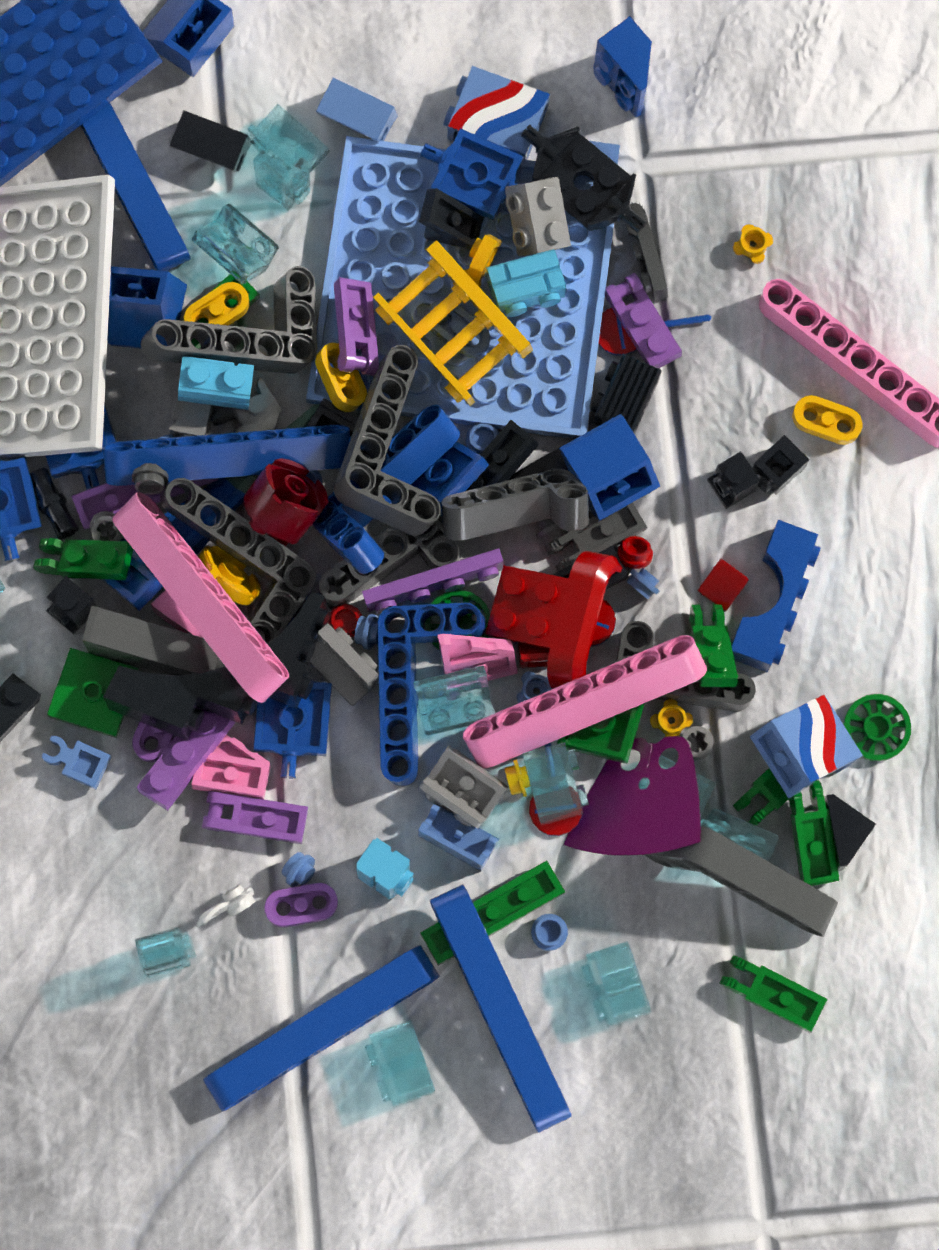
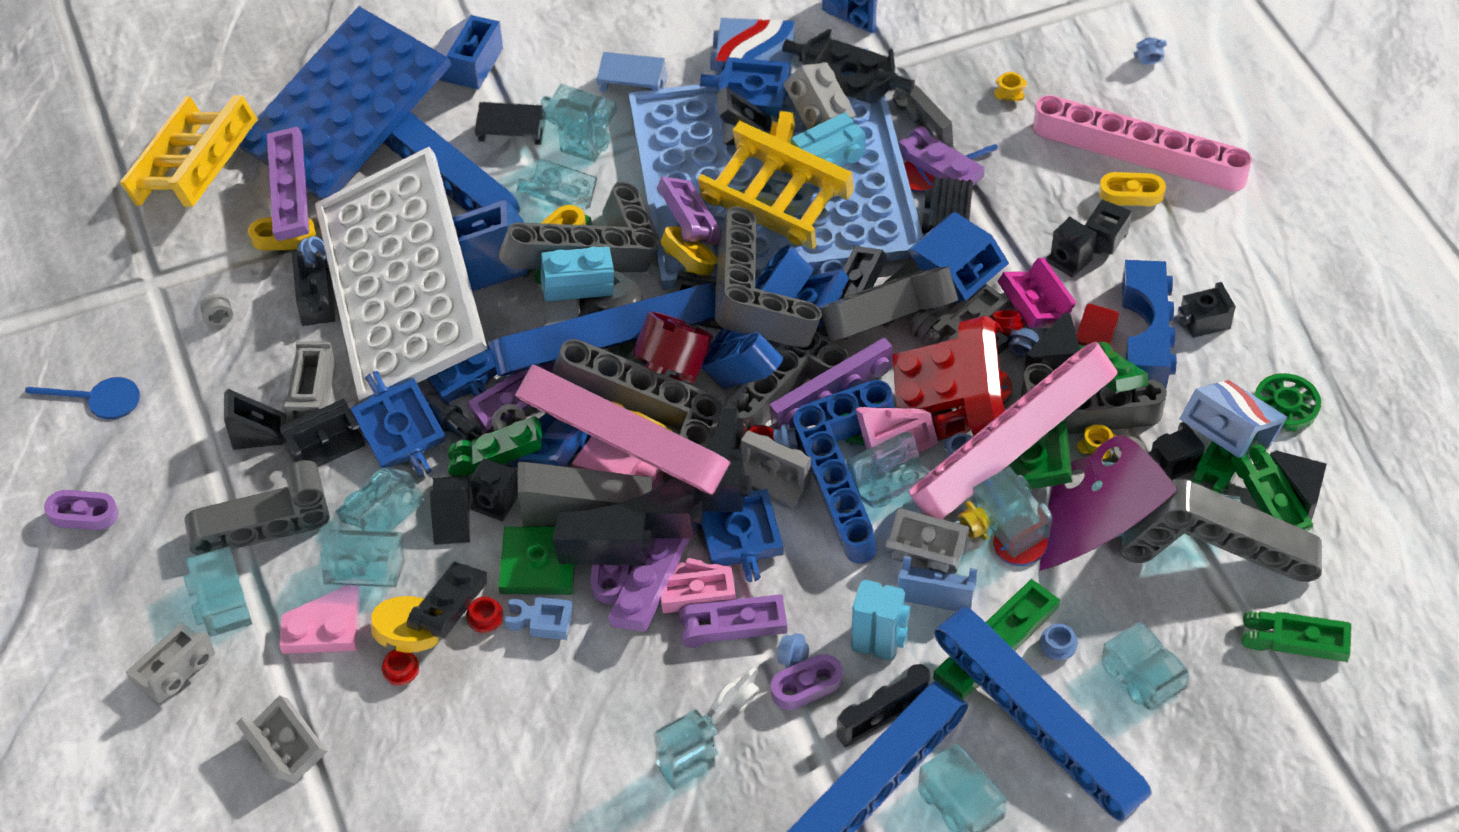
camera: 10 degrees left, 25 degrees down
dark grey plate [132,463,168,495] -> none
none -> black slope [430,476,470,545]
none -> red plate [466,596,504,633]
none -> black plate [836,664,930,748]
none -> dark pink bracket [997,258,1076,328]
none -> black slope [1024,312,1080,371]
none -> medium blue plate [1134,37,1167,65]
none -> black brick [1148,422,1205,480]
none -> black brick [1178,282,1236,338]

